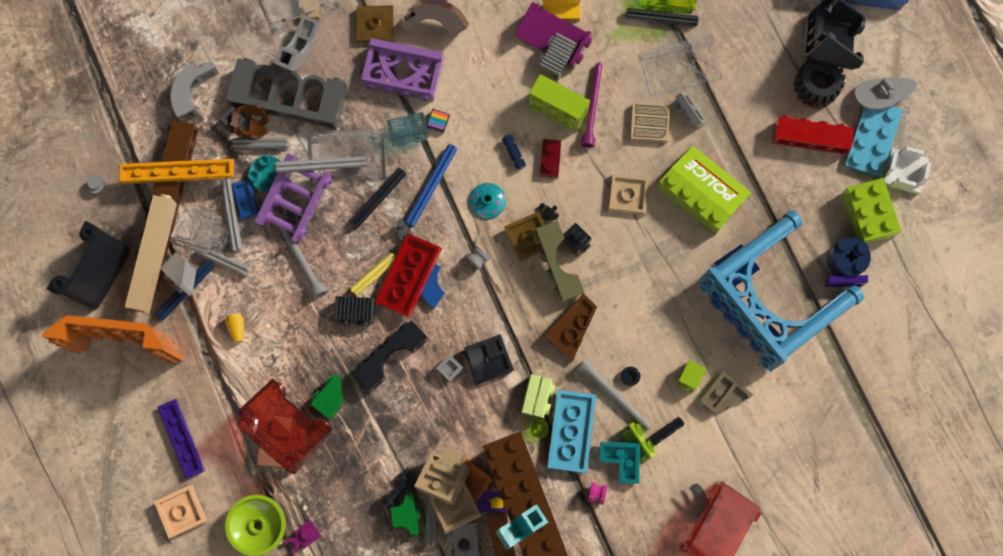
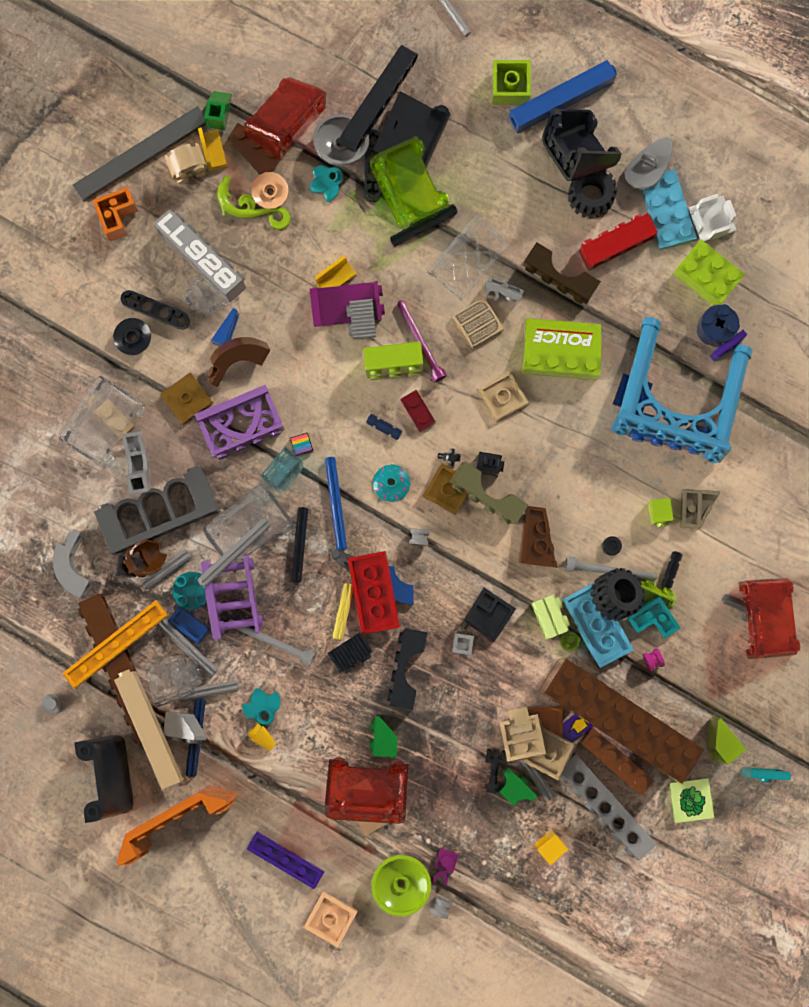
camera: 35 degrees left, 5 degrees up
teal brick [495,504,548,550] -> none
none -> teal plate [242,688,281,726]
none -> dark brown arch [523,242,601,305]
none -> black tyre [591,568,645,621]

